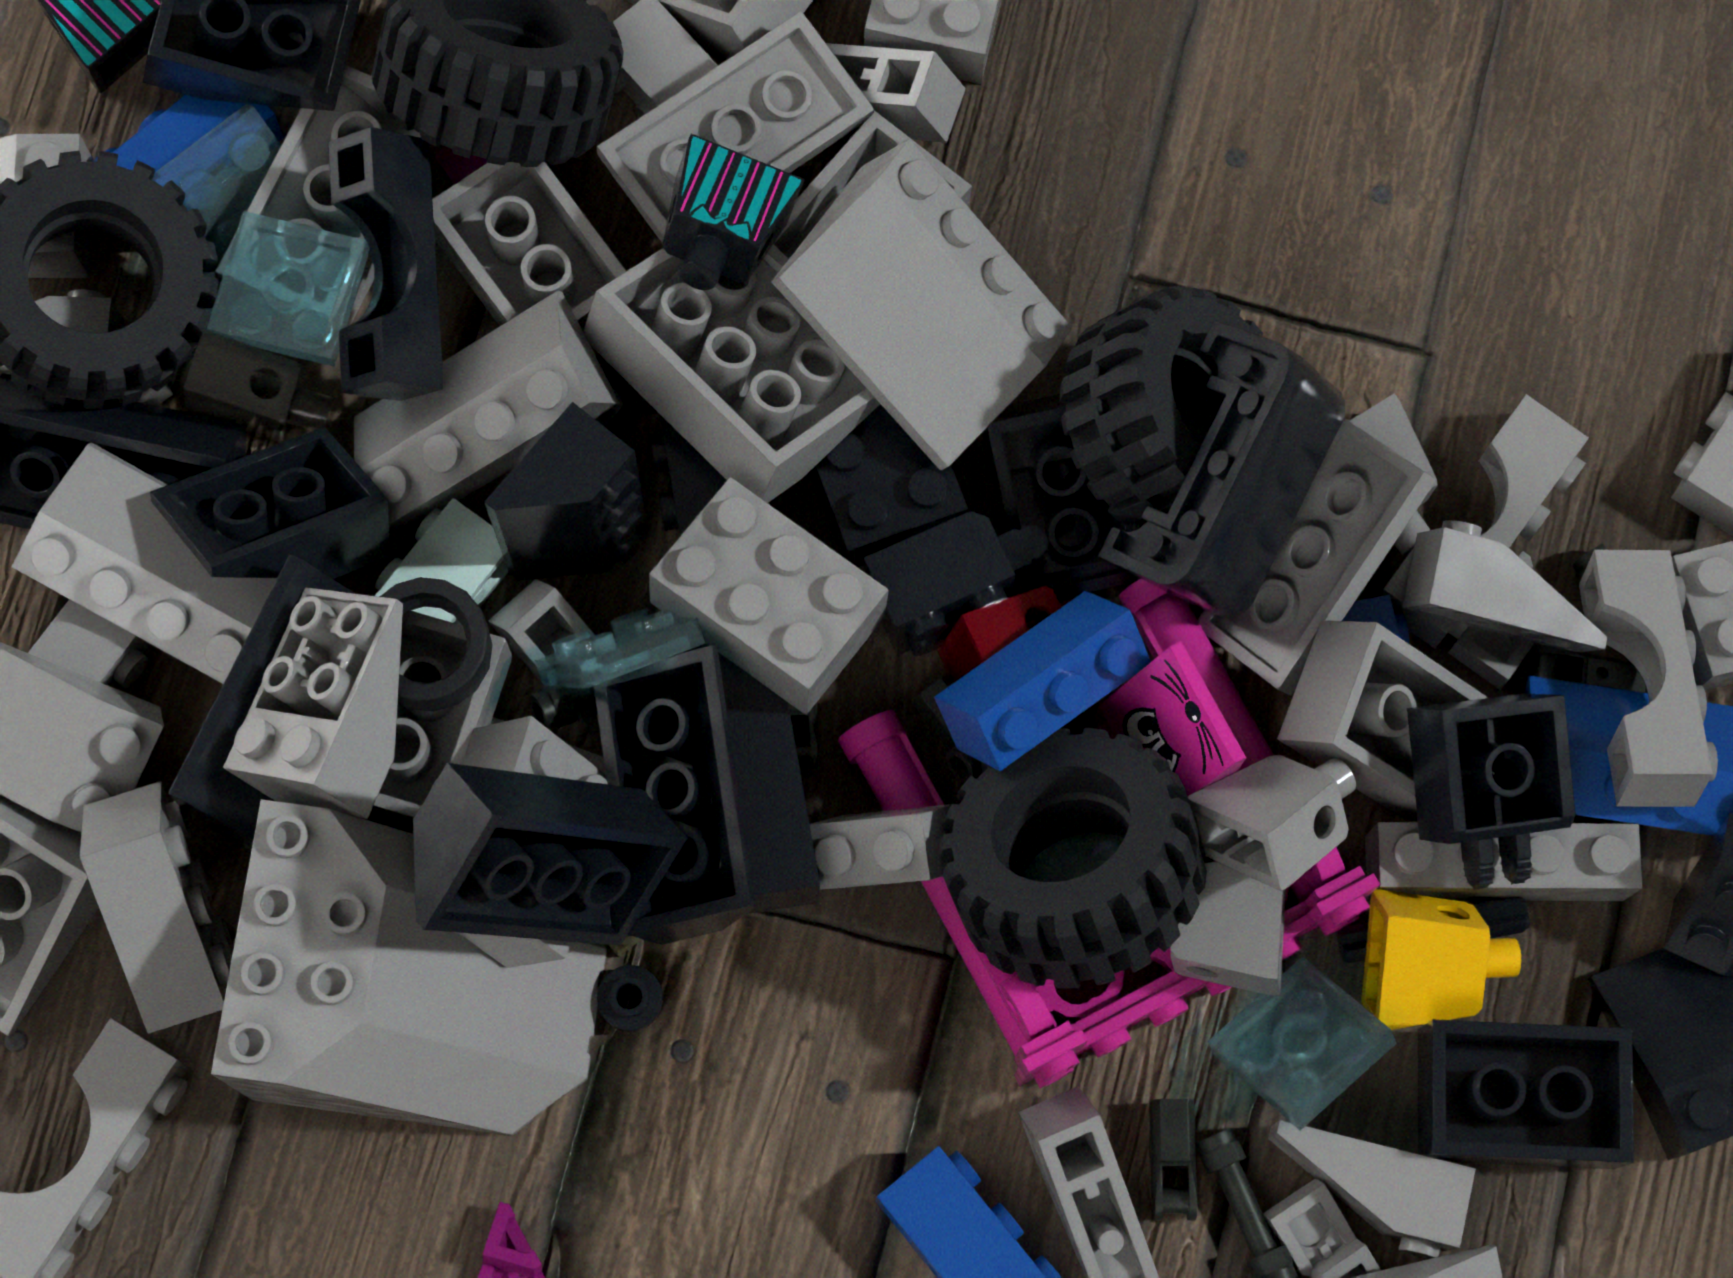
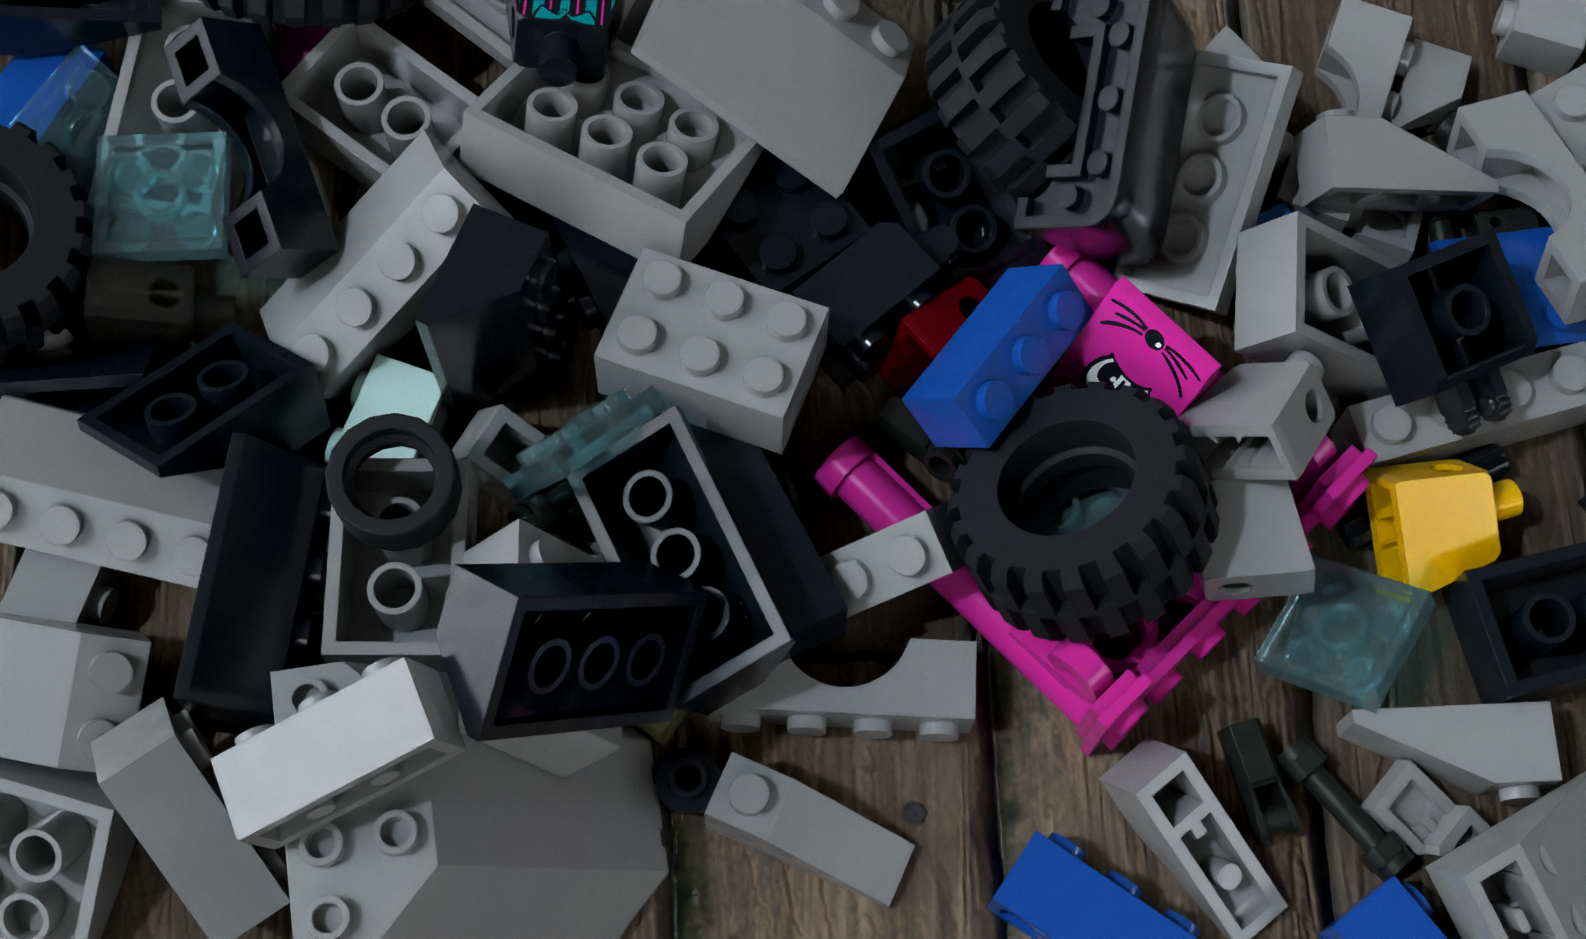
camera: 15 degrees left, 5 degrees down
light grey slope [223,587,403,819] -> none
none -> light grey brick [210,656,467,850]
none -> light grey slope [704,752,915,908]
none -> light grey arch [708,638,977,742]
none -> light grey slope [1390,38,1472,133]

